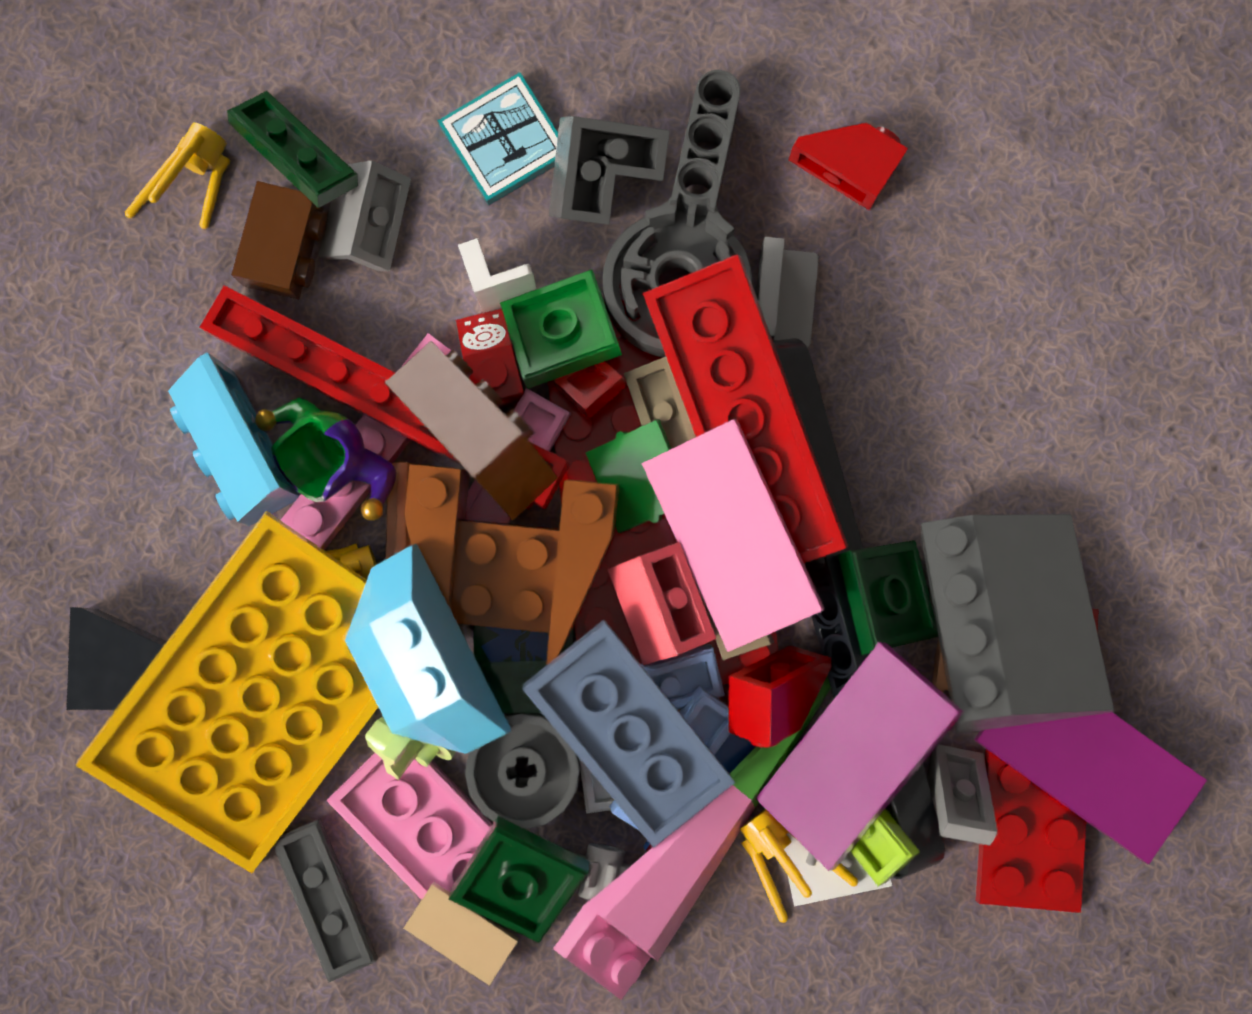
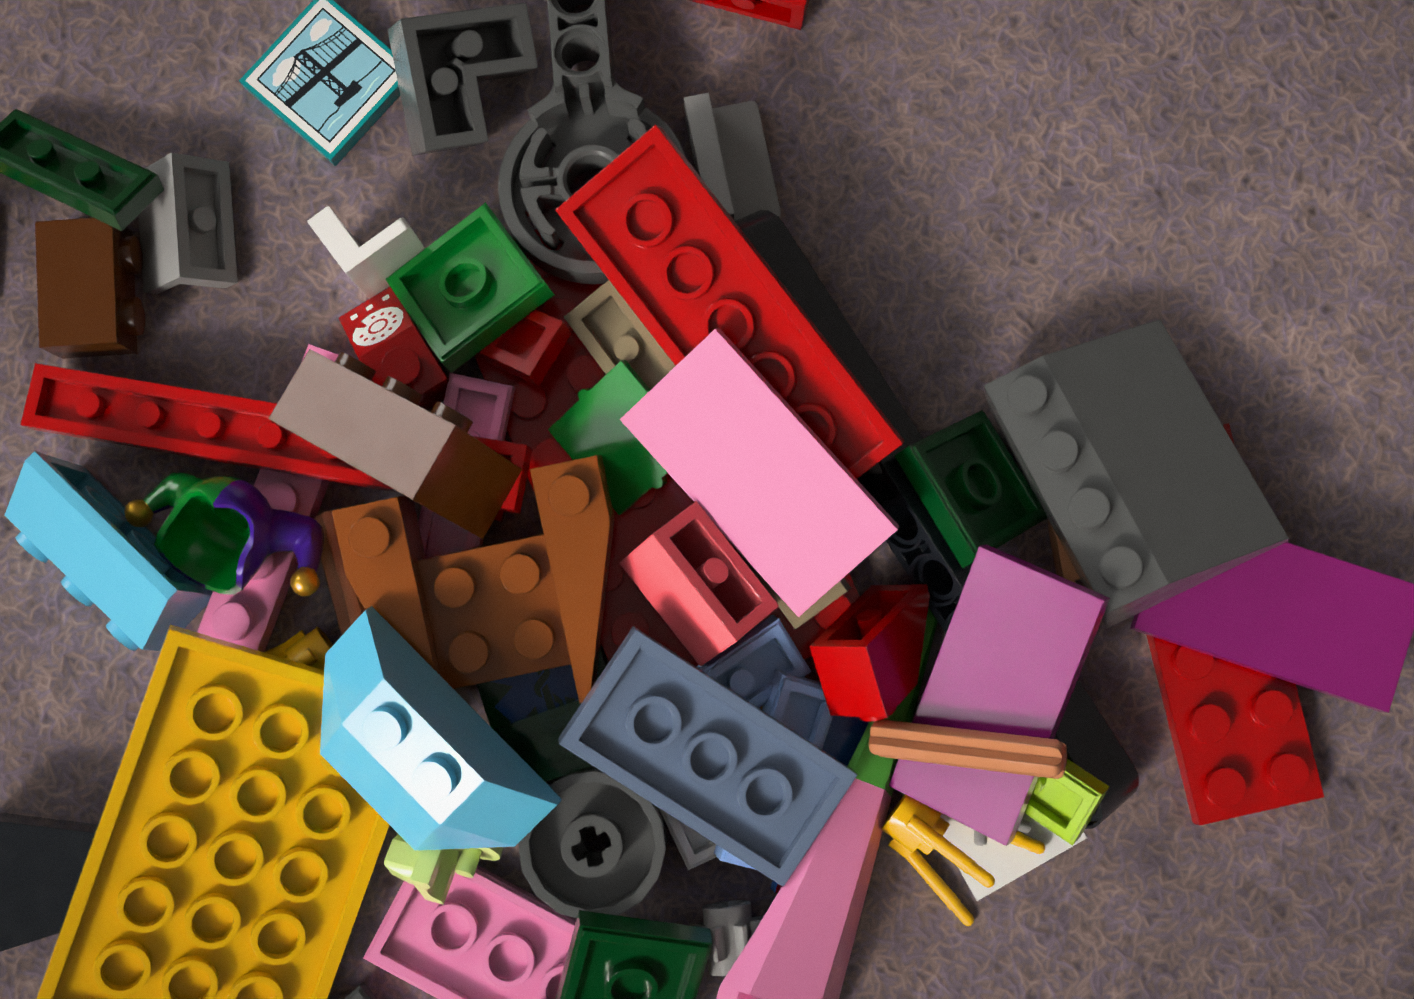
camera: 20 degrees left, 0 degrees up
light grey slope [927,744,998,845] -> none
none -> nougat axle [868,720,1067,779]

